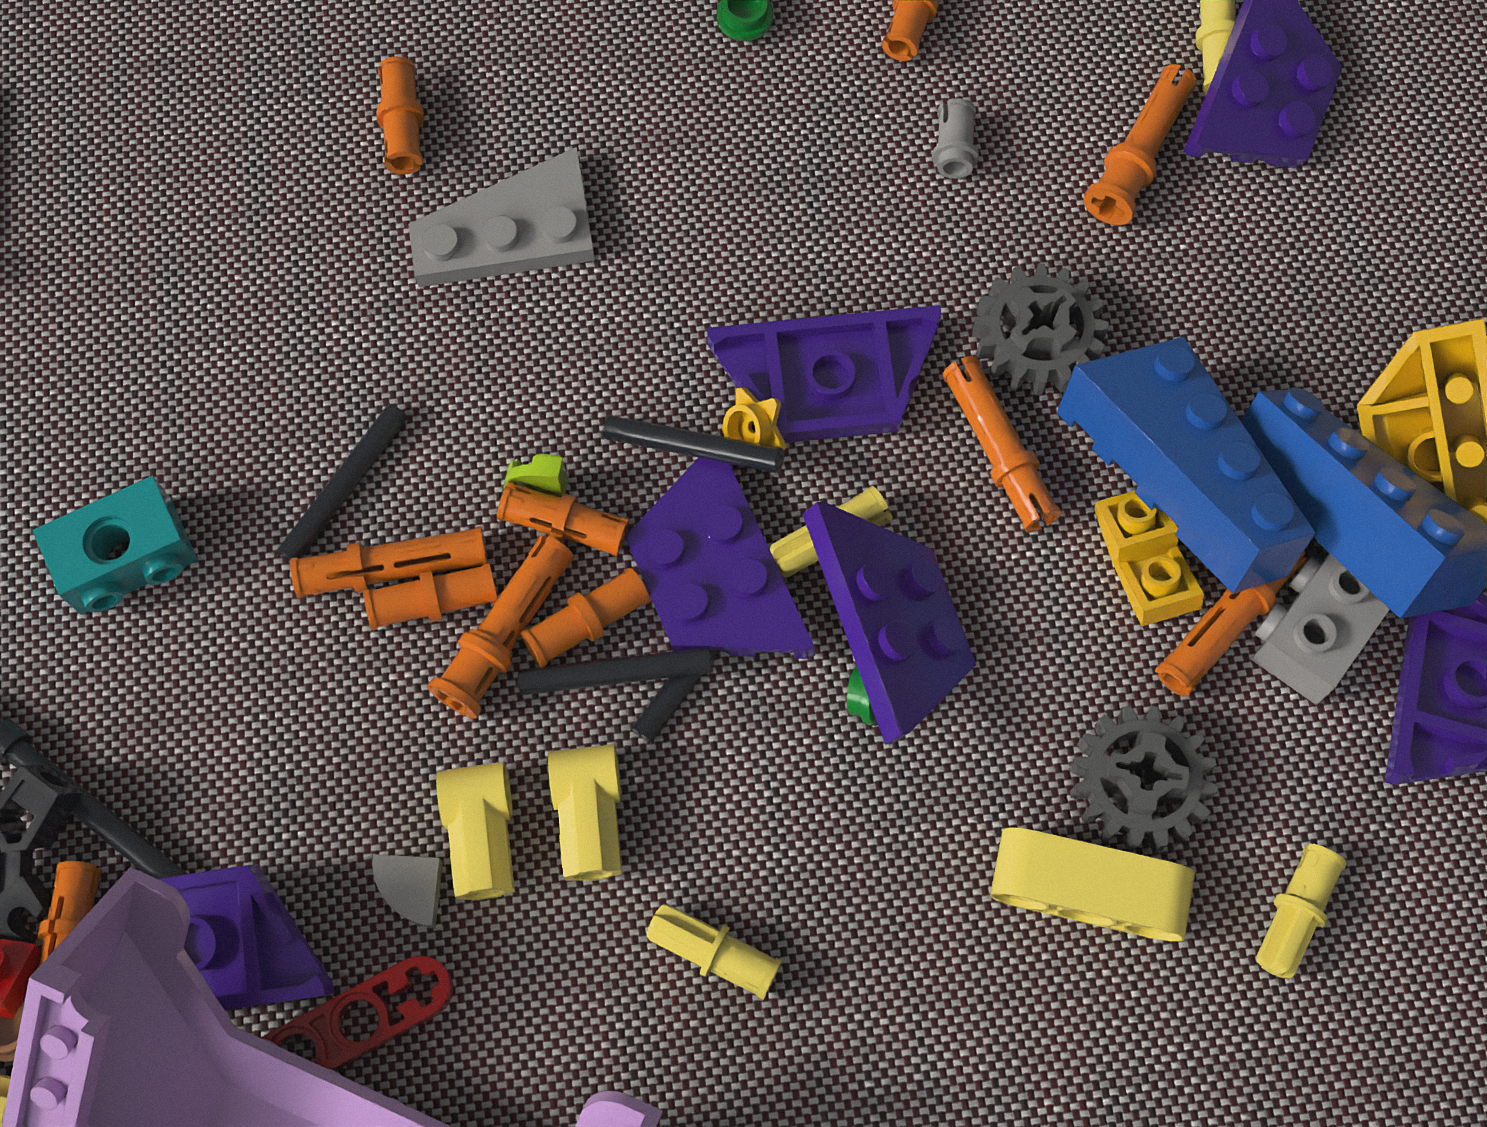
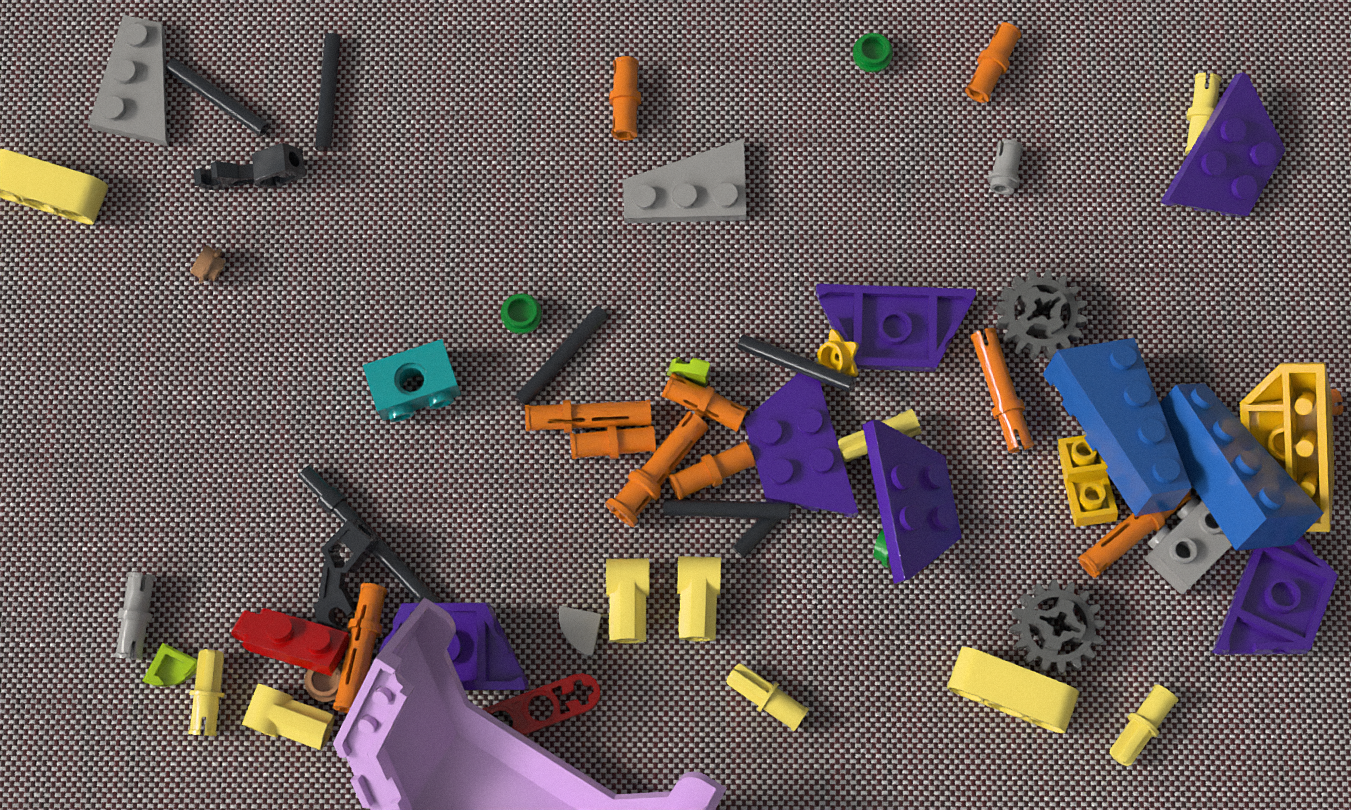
camera: 10 degrees right, 5 degrees up
orange pin [1083,64,1197,225] -> none
none -> green plate [500,293,542,335]

